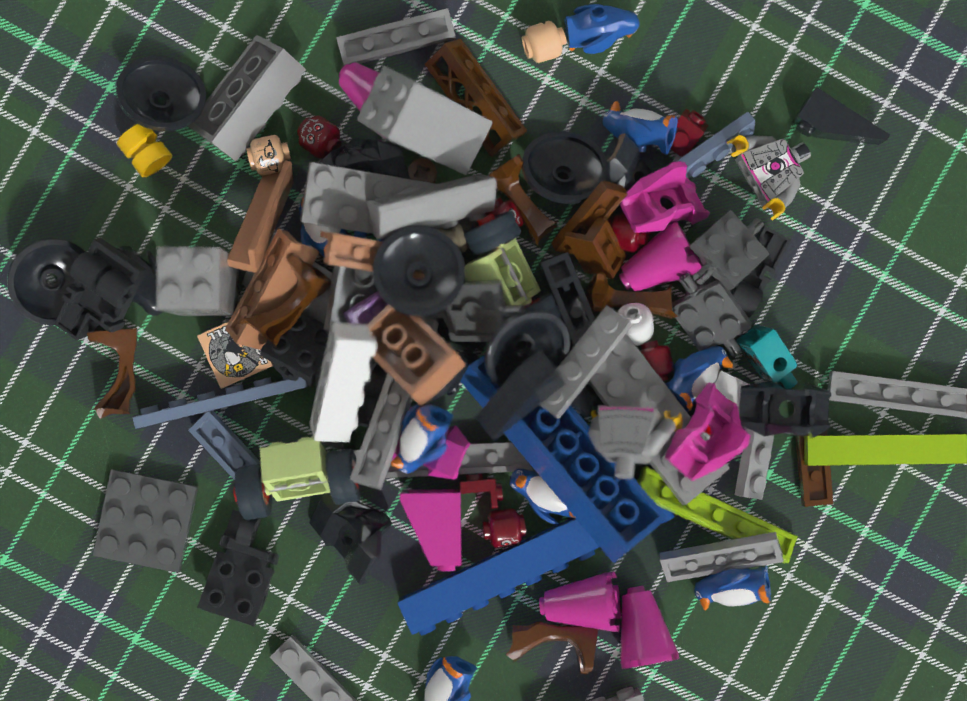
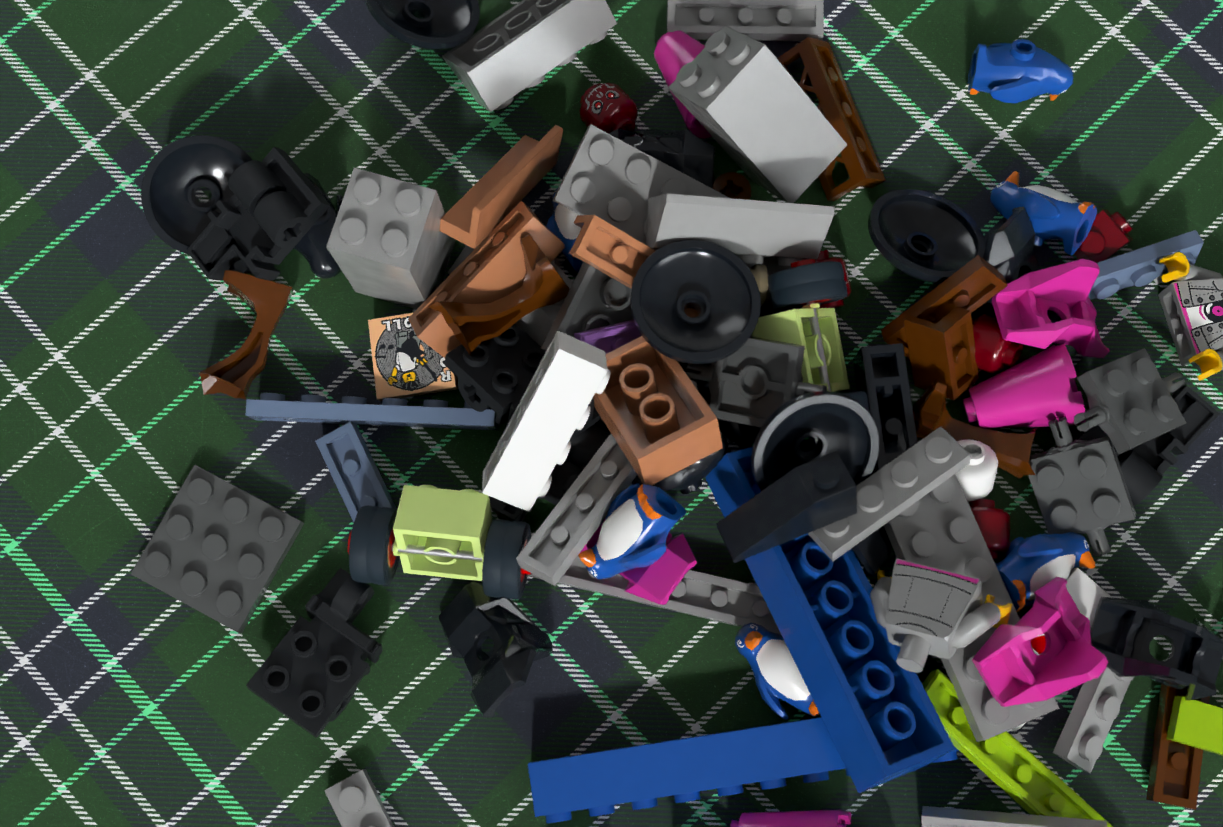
camera: 25 degrees right, 10 degrees down
yellow wheel [117,124,172,178] -> none
light nougat head [246,135,291,176] -> none
dark pink slope [400,489,462,571] -> none
dark red bracket [460,473,503,509] -> none
dark red head [482,508,526,548] -> none
reddish brown animal [487,154,558,246] -> none
light nougat head [522,21,566,63] -> none
teal torso [736,324,798,389] -> none

